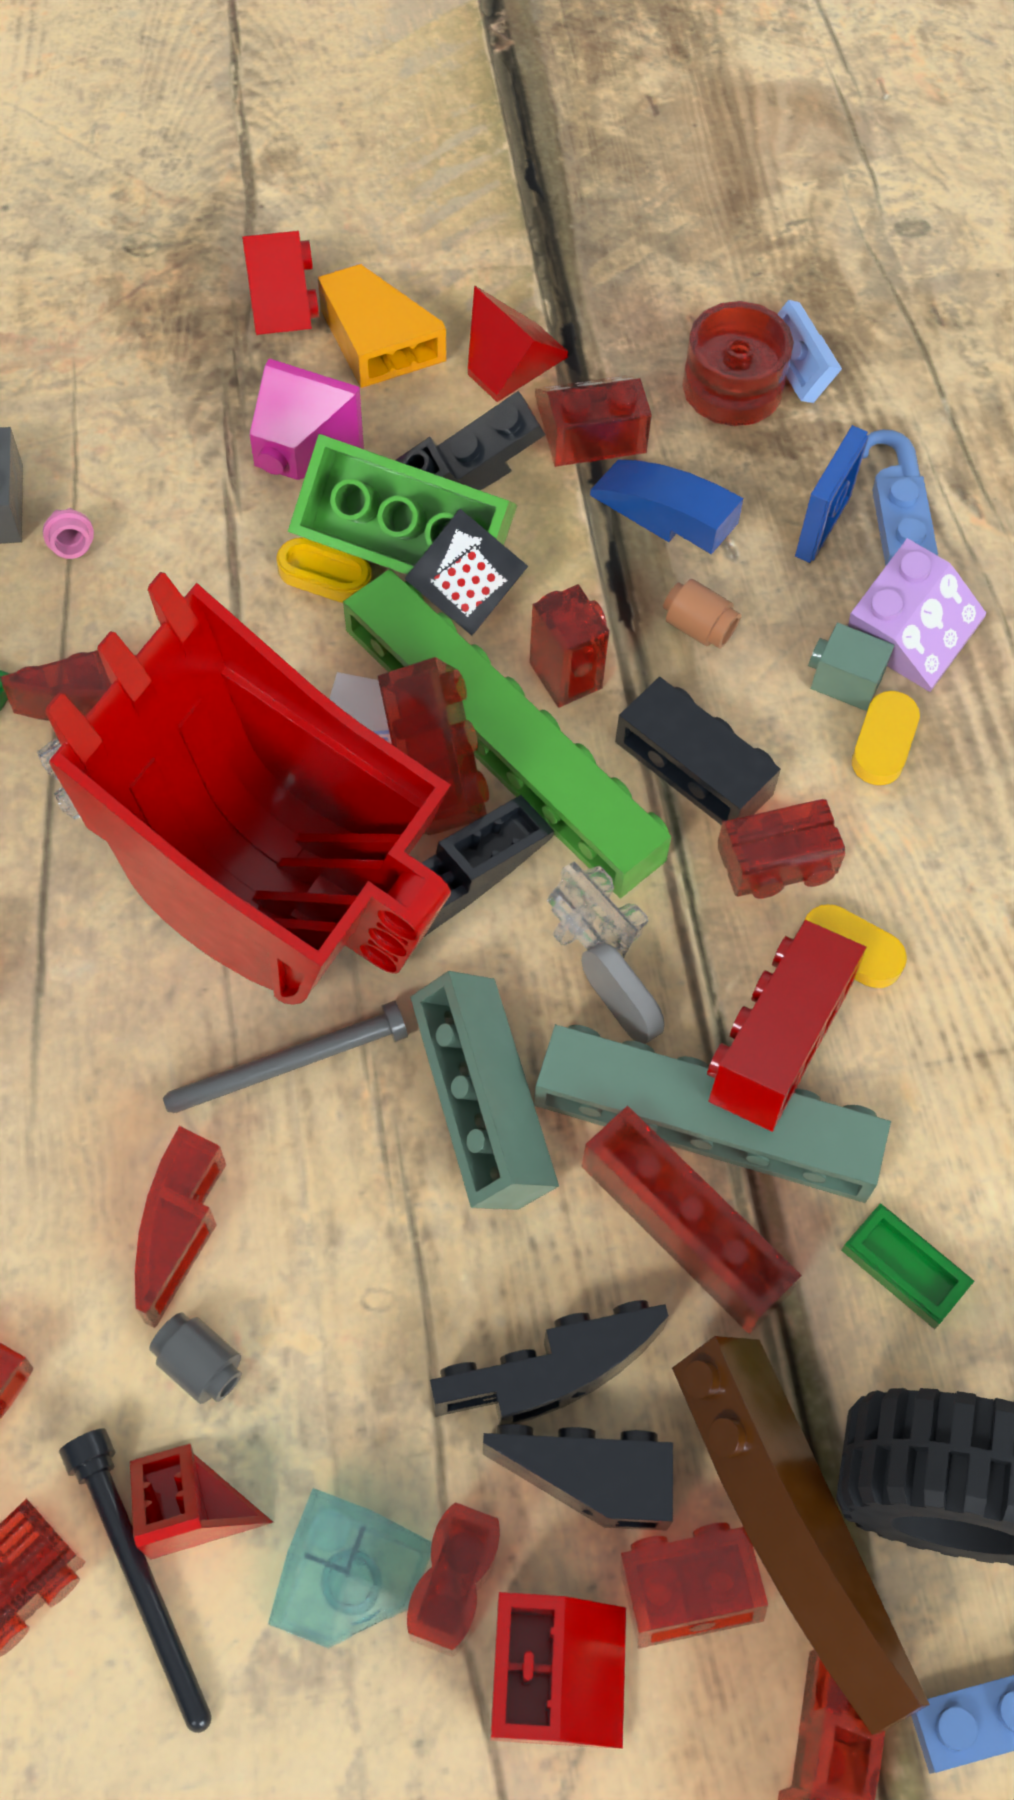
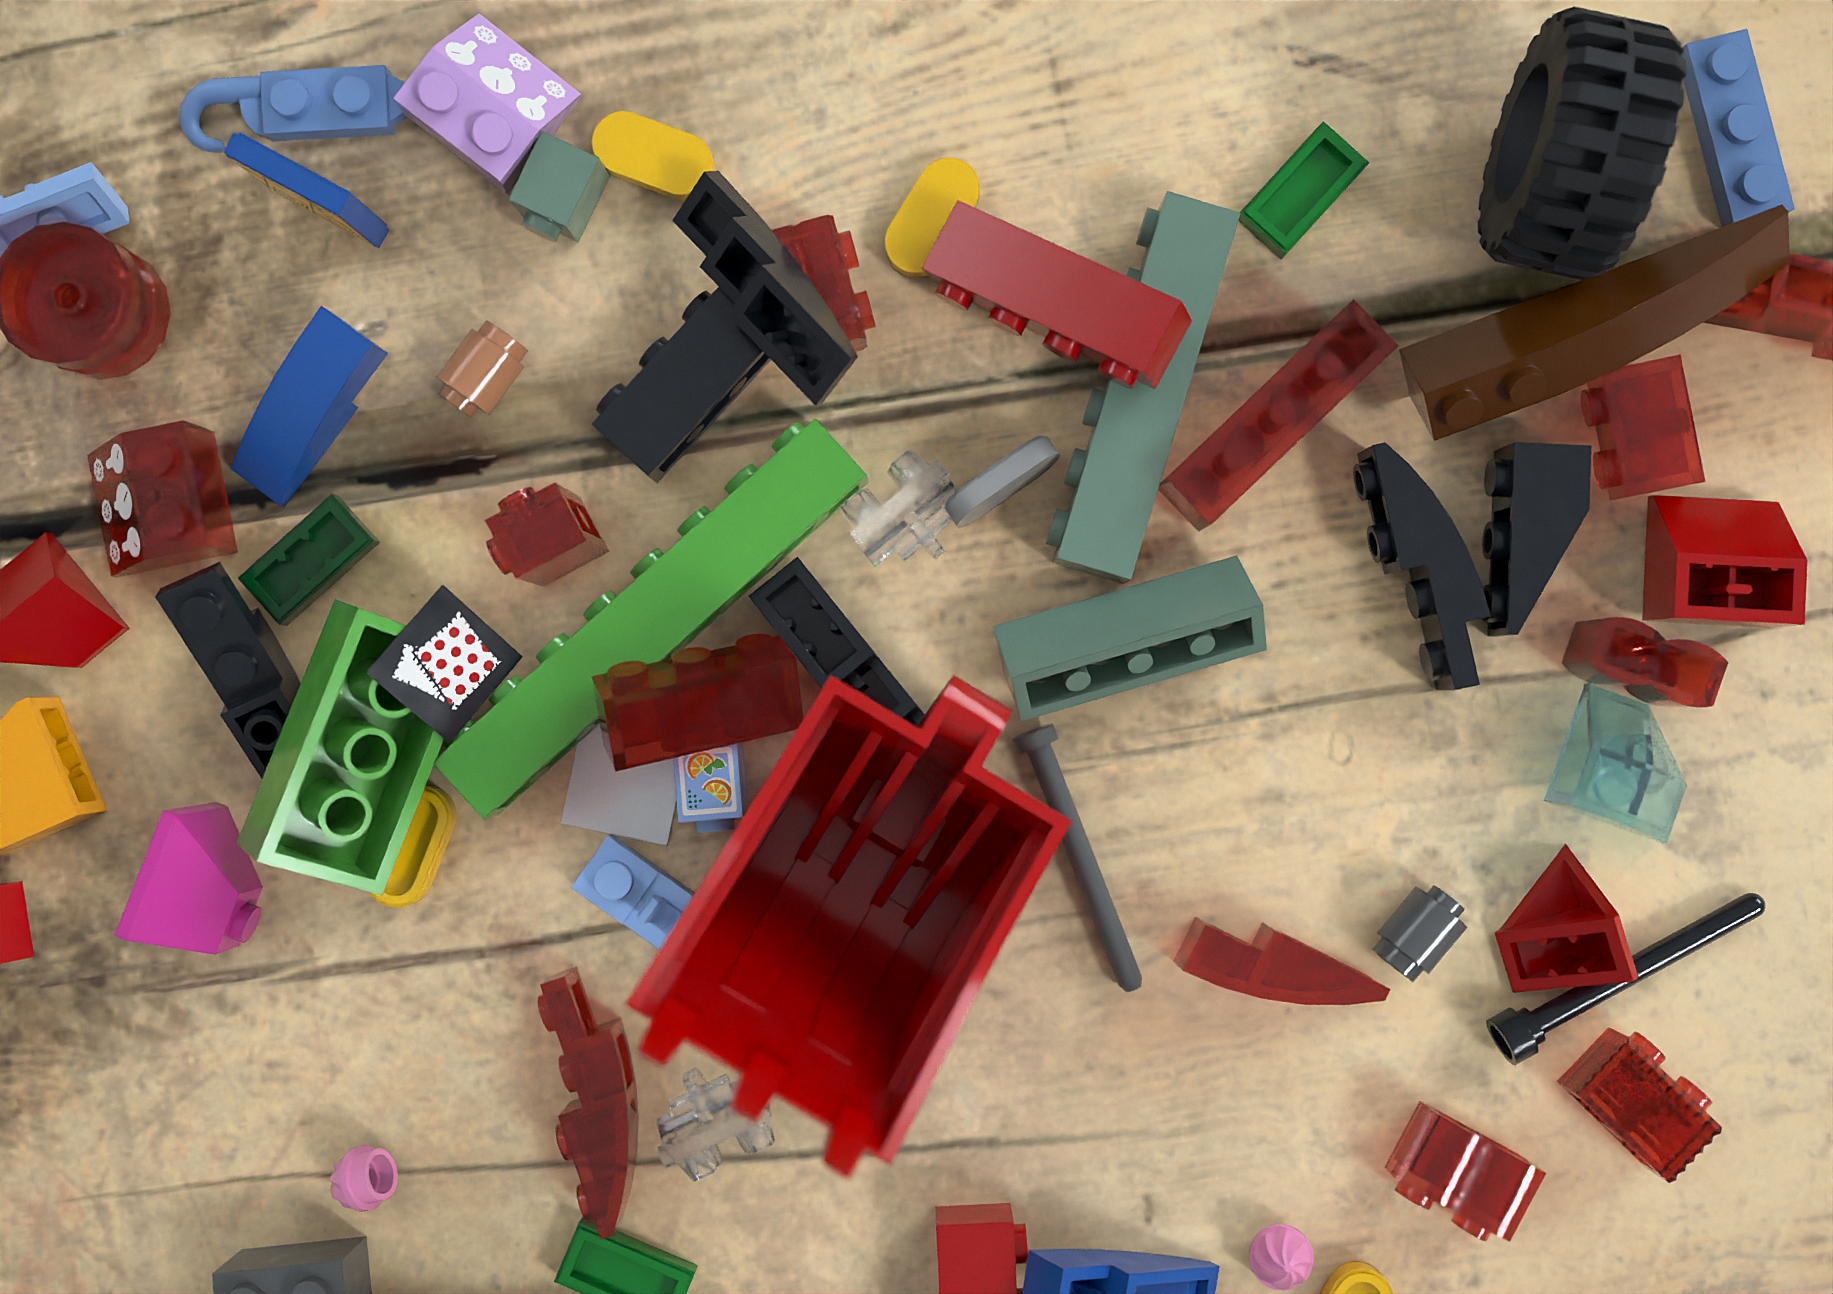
camera: 85 degrees left, 25 degrees up
none -> dark green plate [238,494,380,626]
none -> black slope [672,171,858,406]

